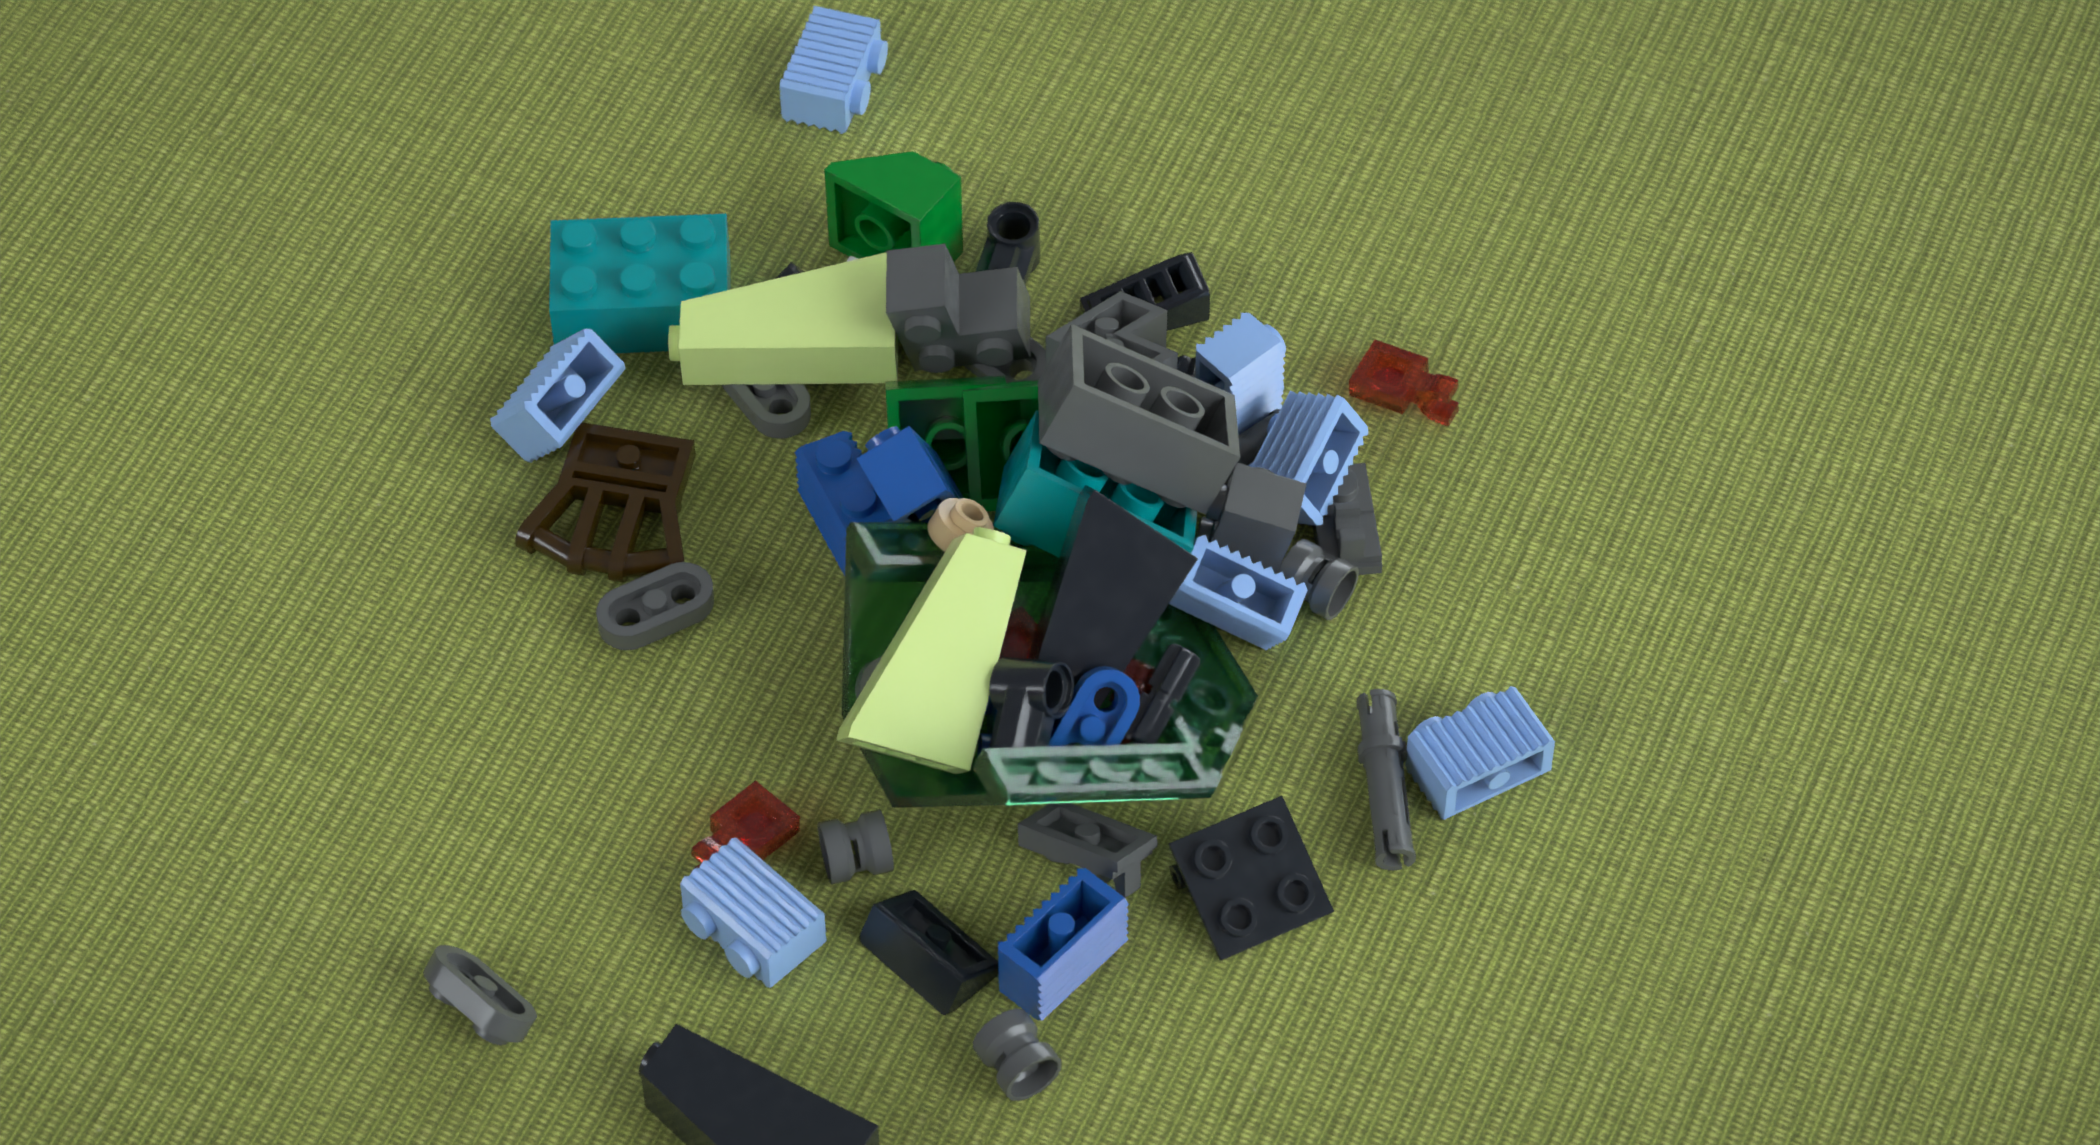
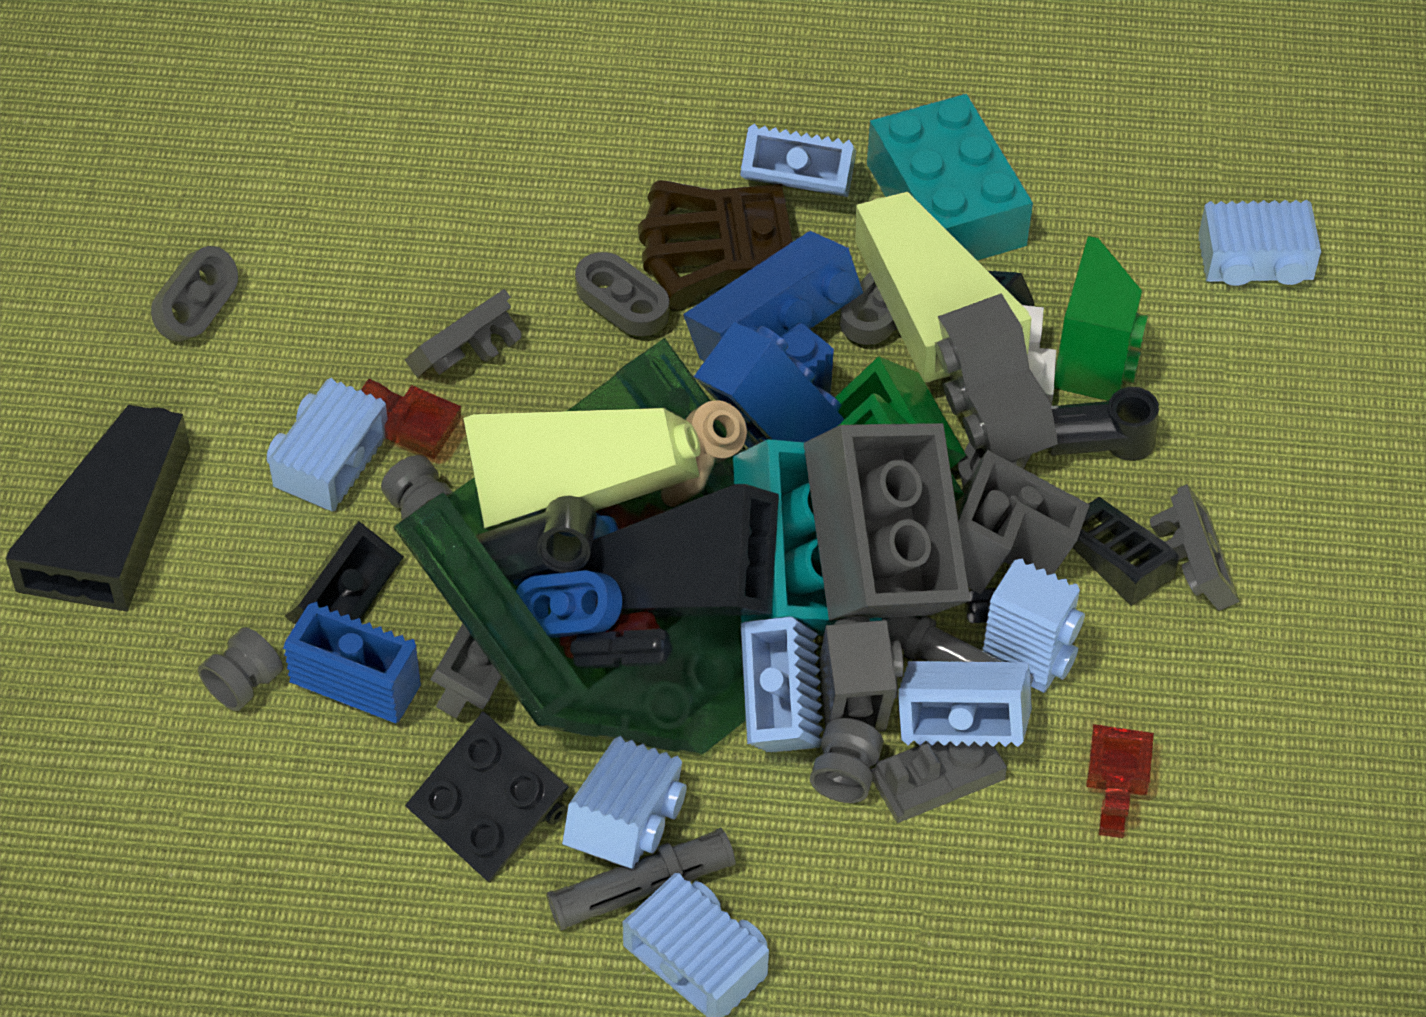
camera: 70 degrees right, 0 degrees up
none -> dark grey plate [405,289,521,378]
none -> light blue brick [562,736,687,870]
none -> blue brick [683,231,863,361]
none -> dark grey plate [1150,484,1240,611]

